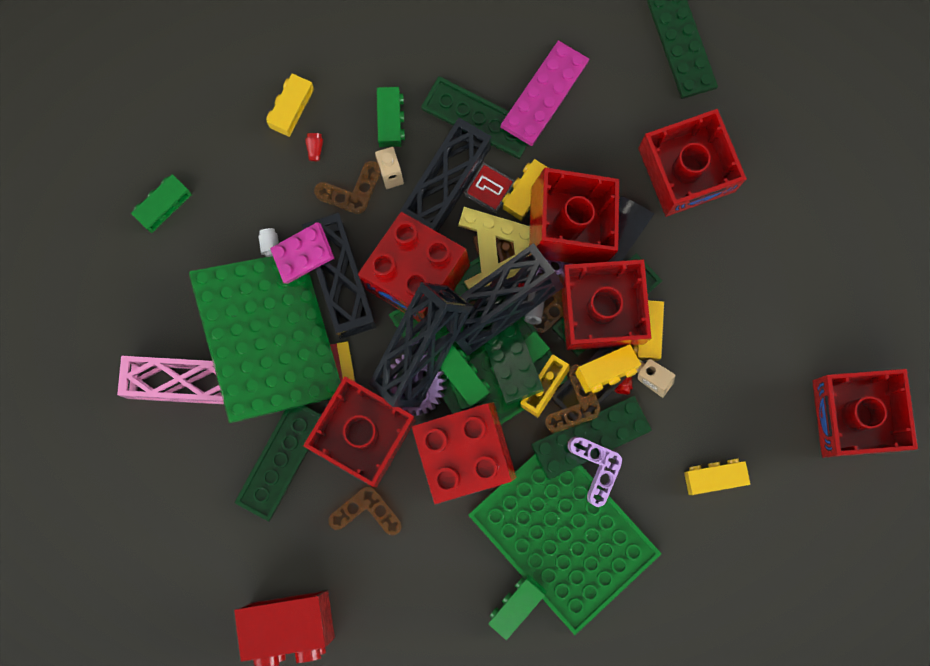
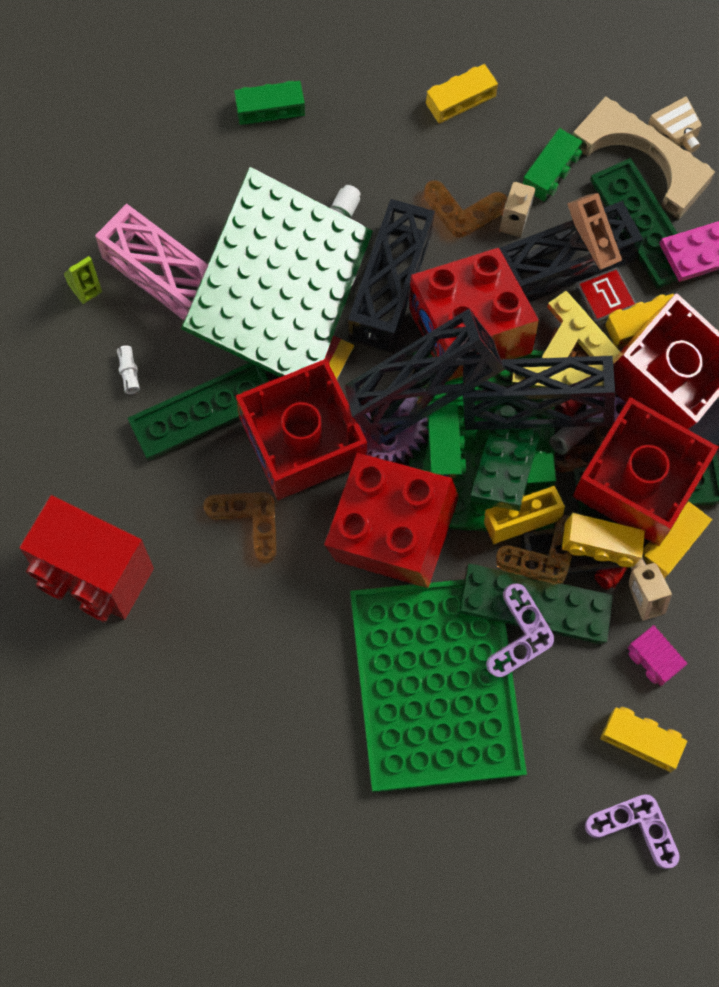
camera: 35 degrees right, 10 degrees down
dark pink plate [270,223,334,284] -> none
red cone [305,133,324,161] -> none
green brick [488,575,547,640] -> none
none -> lime slope [64,256,102,304]
none -> white pin [117,346,140,394]
none -> nougat slope [567,193,622,269]
none -> tan arch [573,96,715,220]
none -> lavender beam [585,794,680,869]
none -> dark pink brick [628,625,687,686]
none -> tan torso [648,96,702,153]

